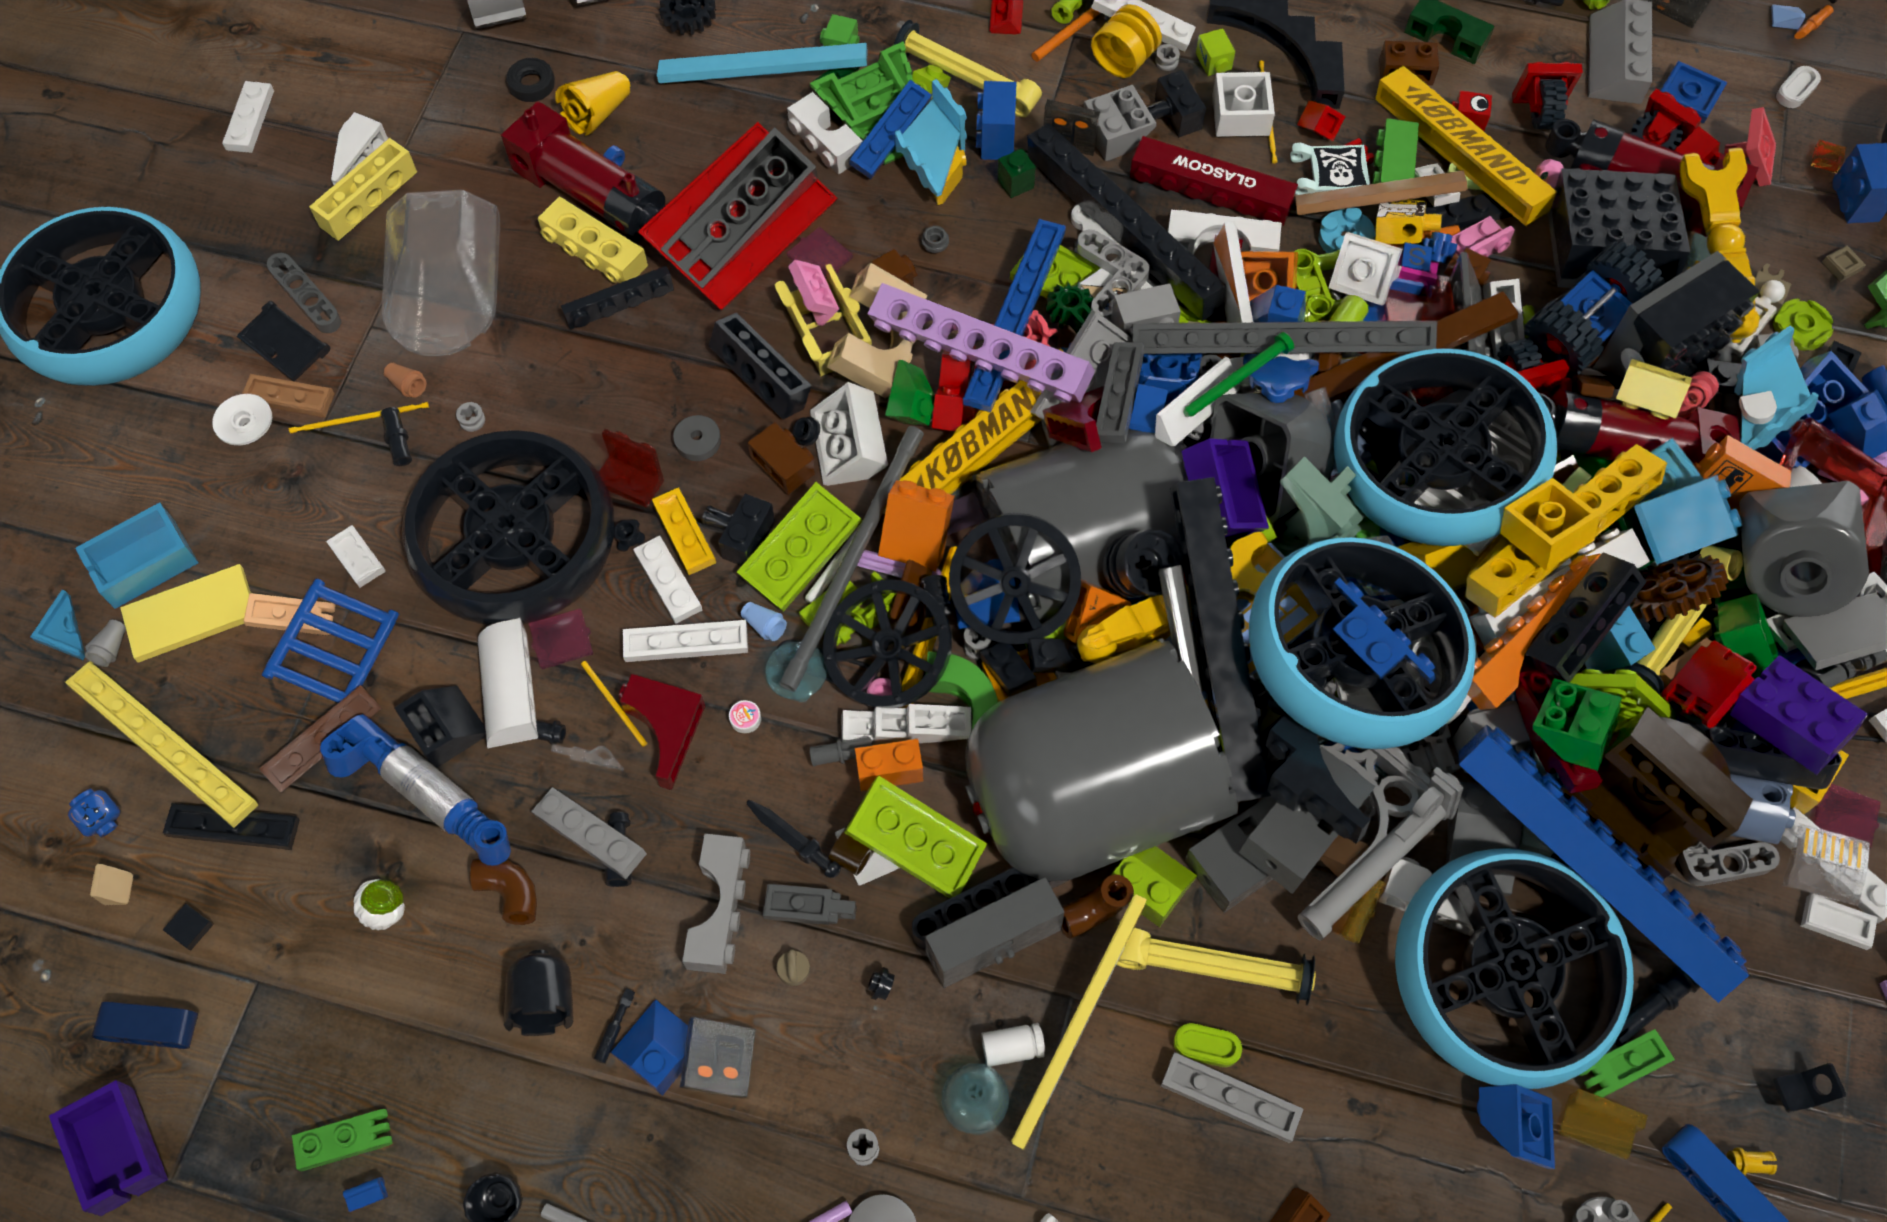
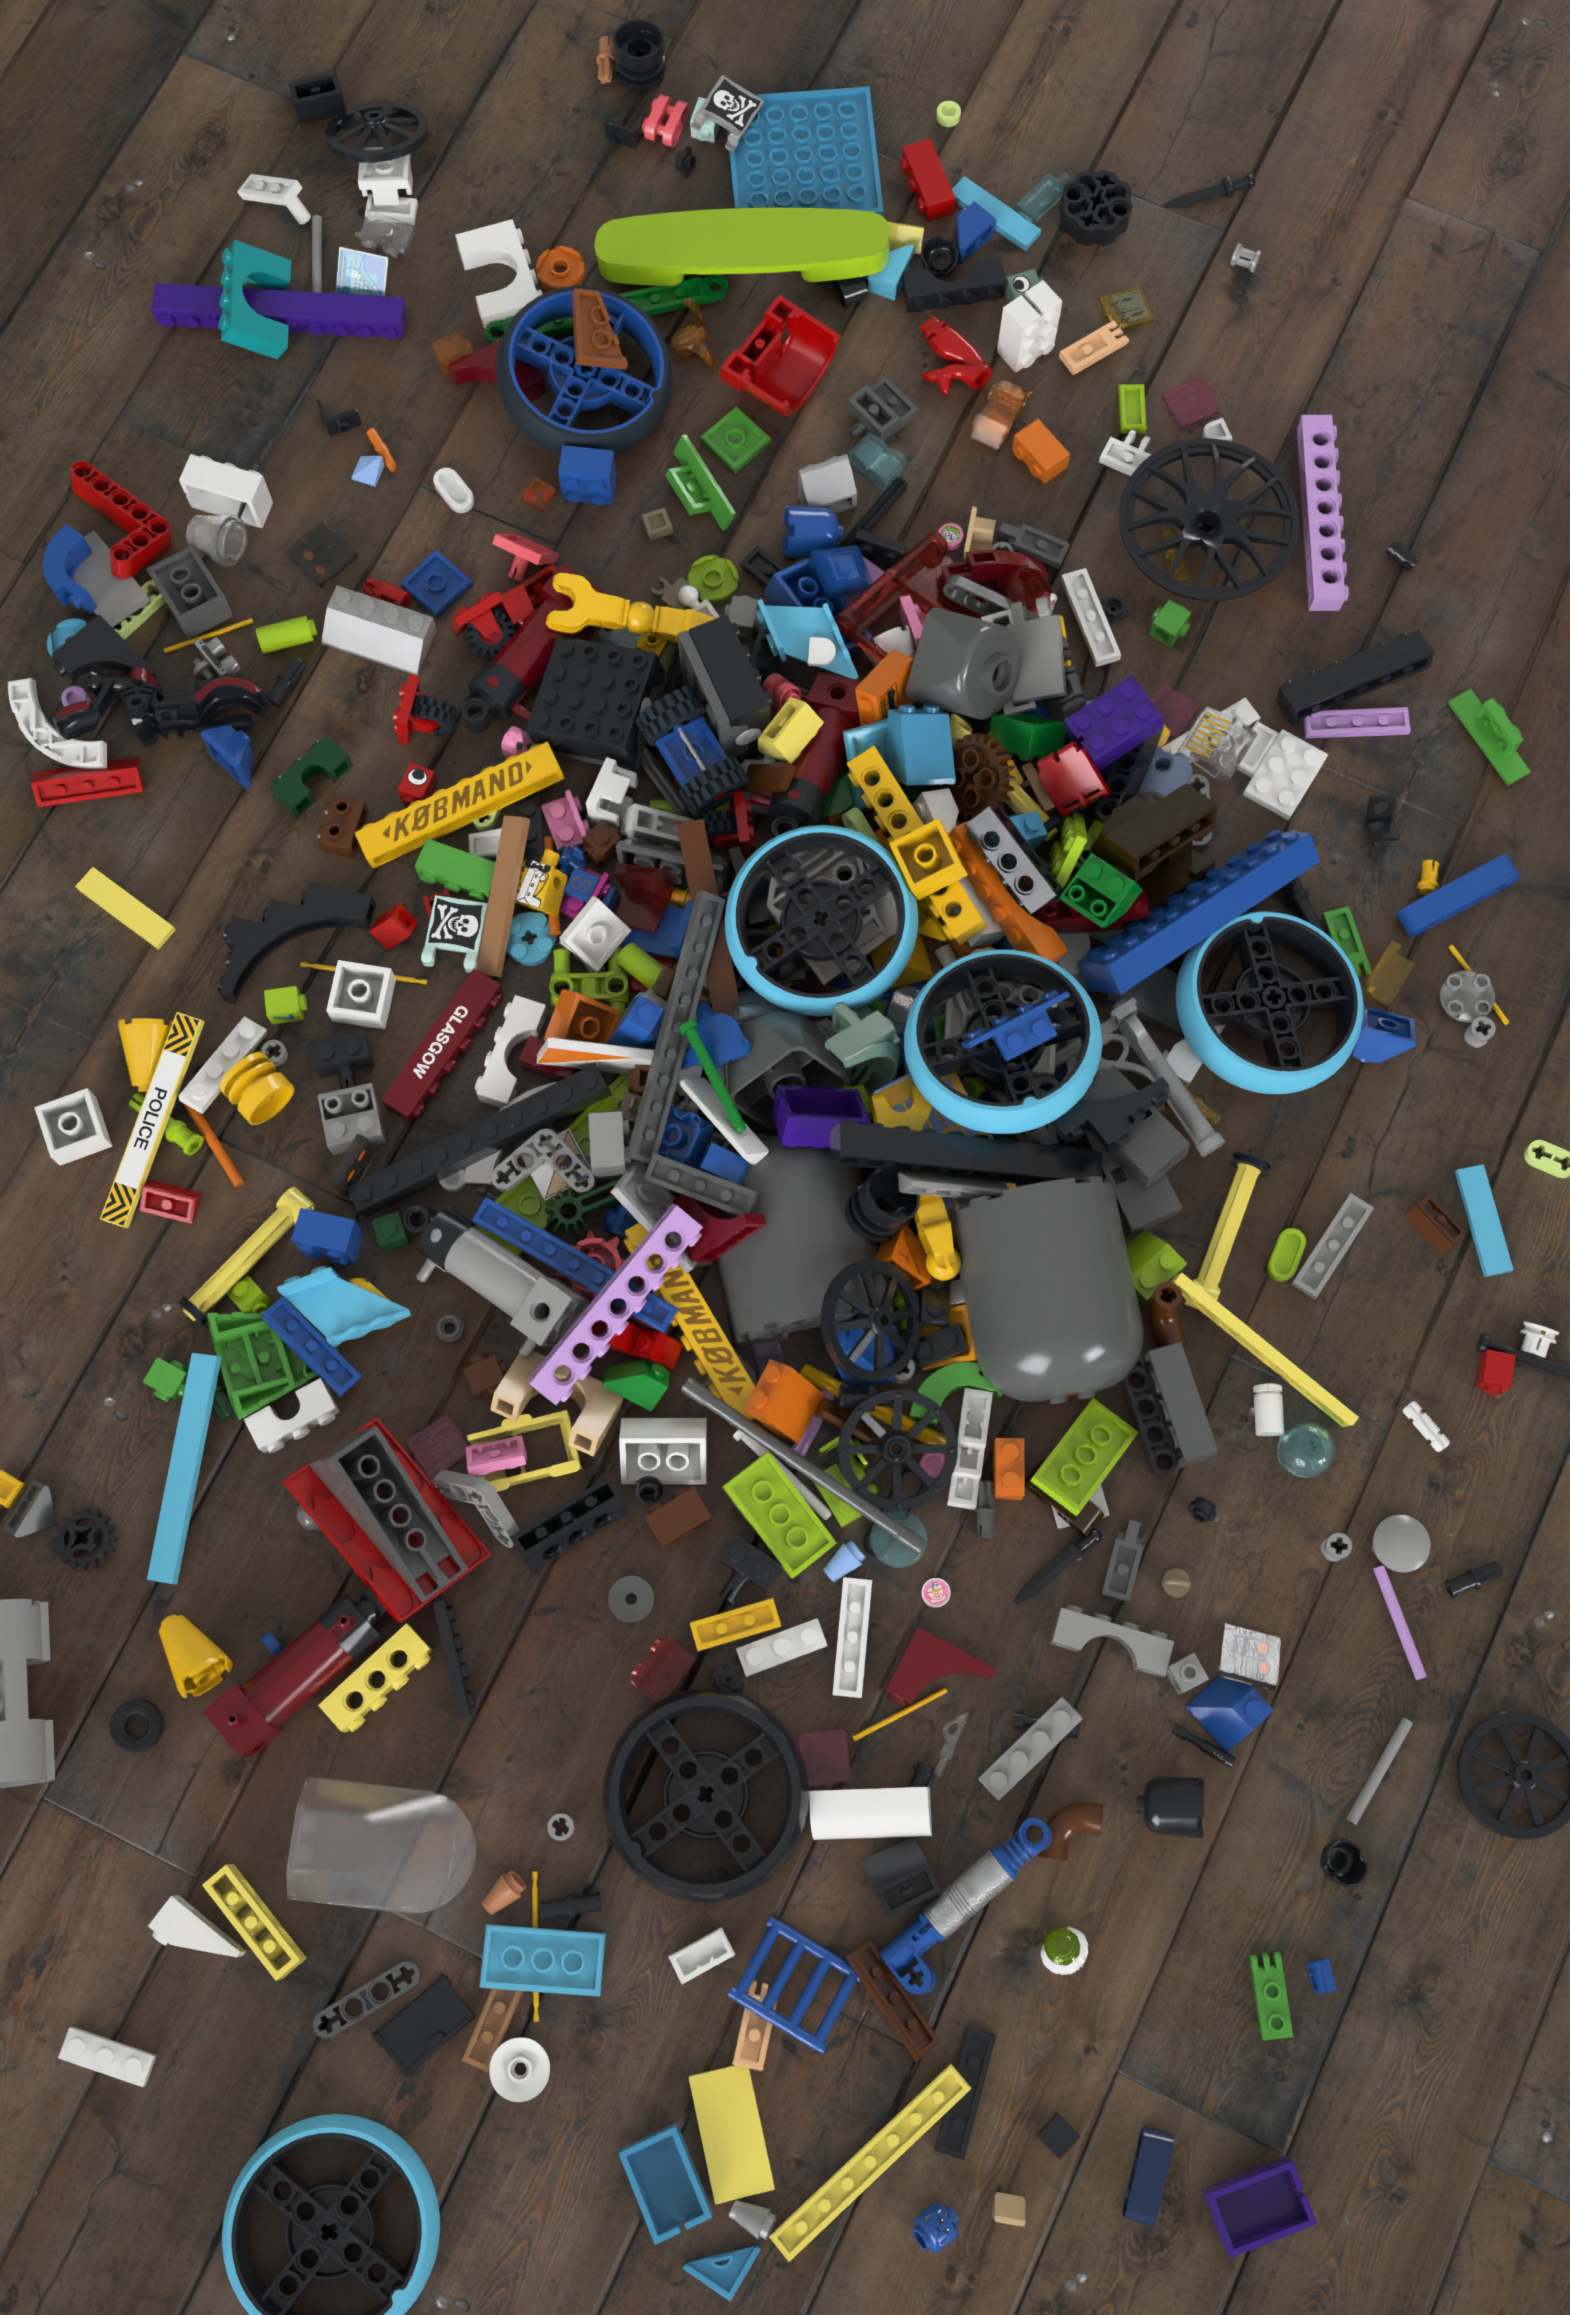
camera: 80 degrees left, 10 degrees up
none -> red hinge [363,577,411,609]
none -> light grey piece [403,1205,591,1357]
none -> light grey beam [431,1470,520,1548]
none -> medium azure tile [479,1924,606,1997]
none -> white panel [586,757,638,829]
none -> light grey brick [1166,1653,1209,1695]
none -> white plate [1243,729,1329,821]

